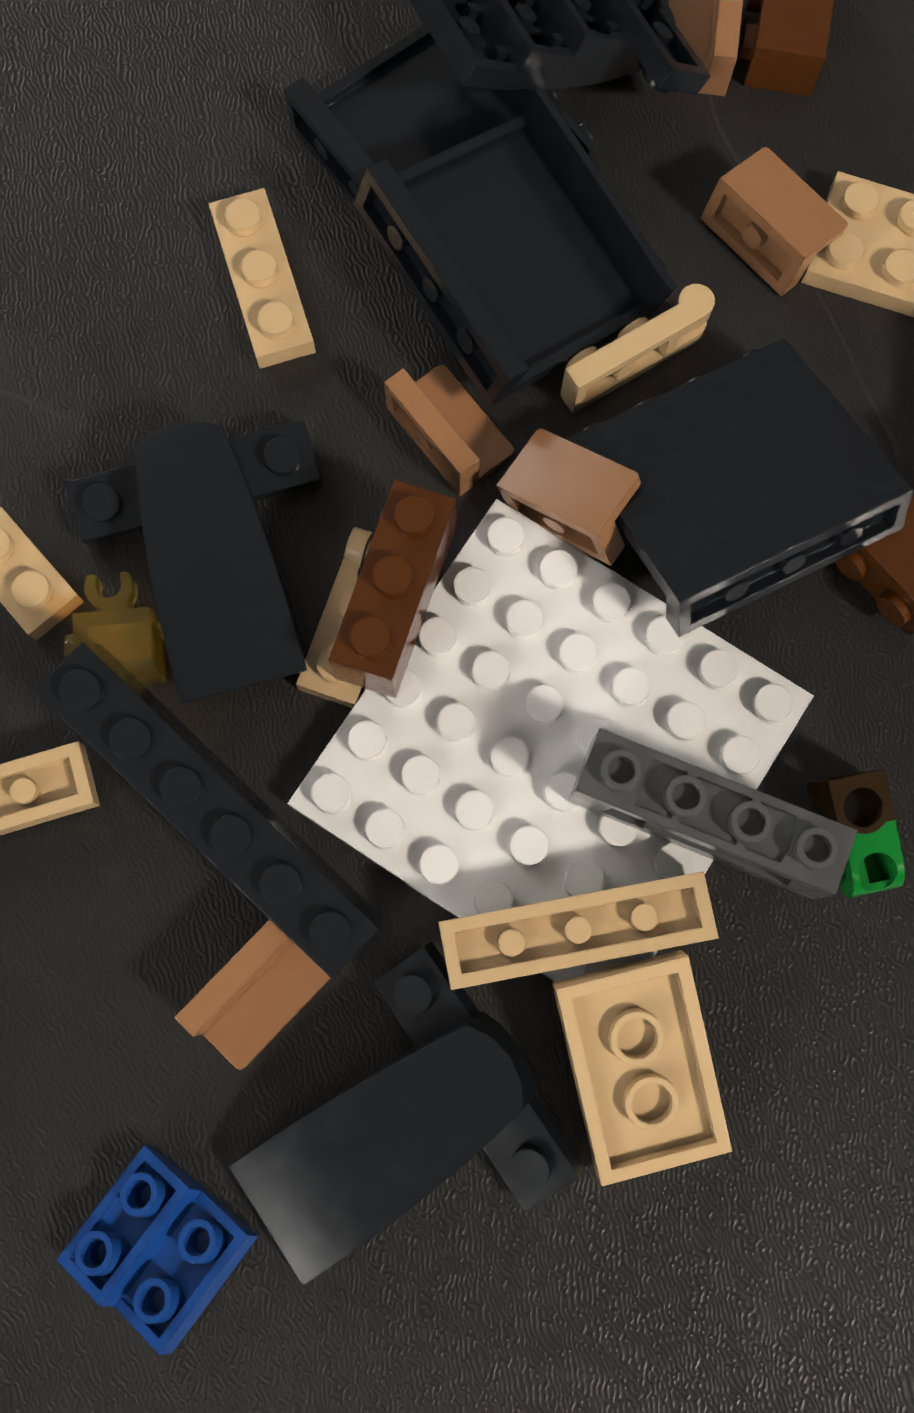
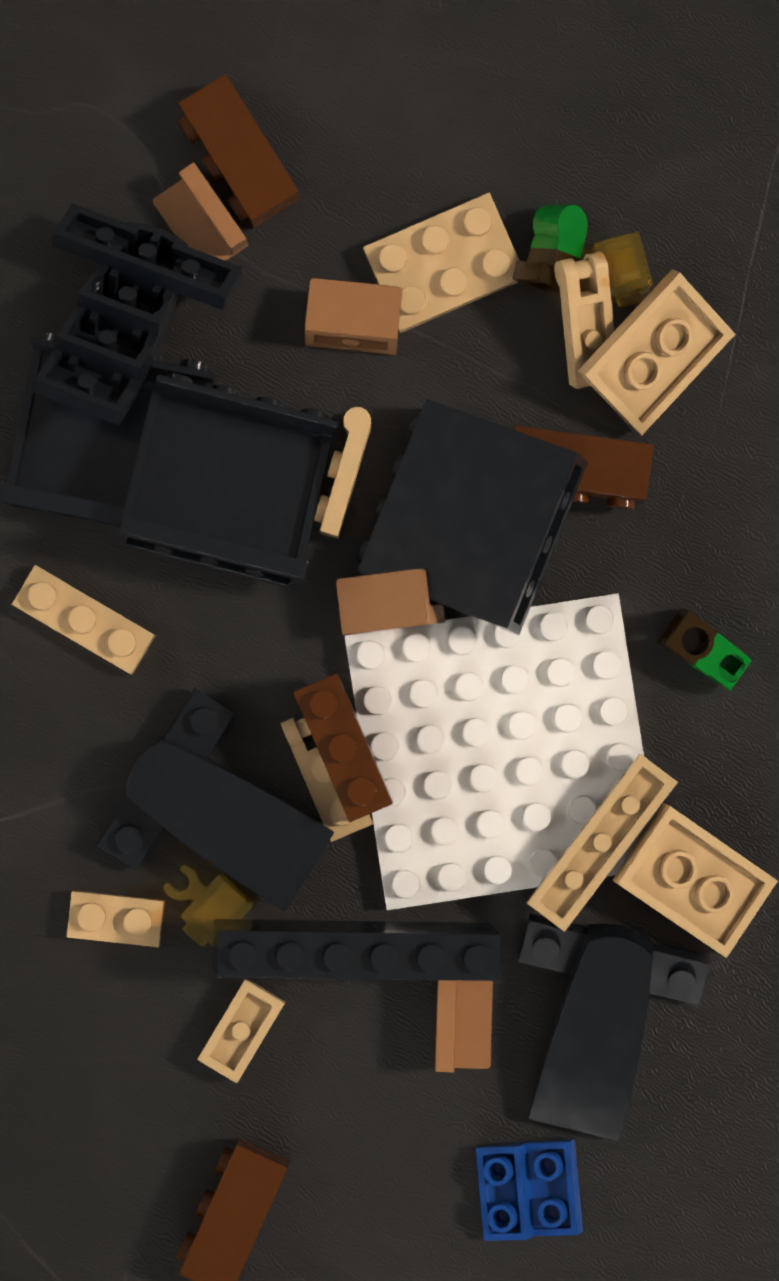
camera: 35 degrees left, 10 degrees up
medium nougat panel [384,365,514,497] -> none
dark grey brick [568,728,858,900] -> none

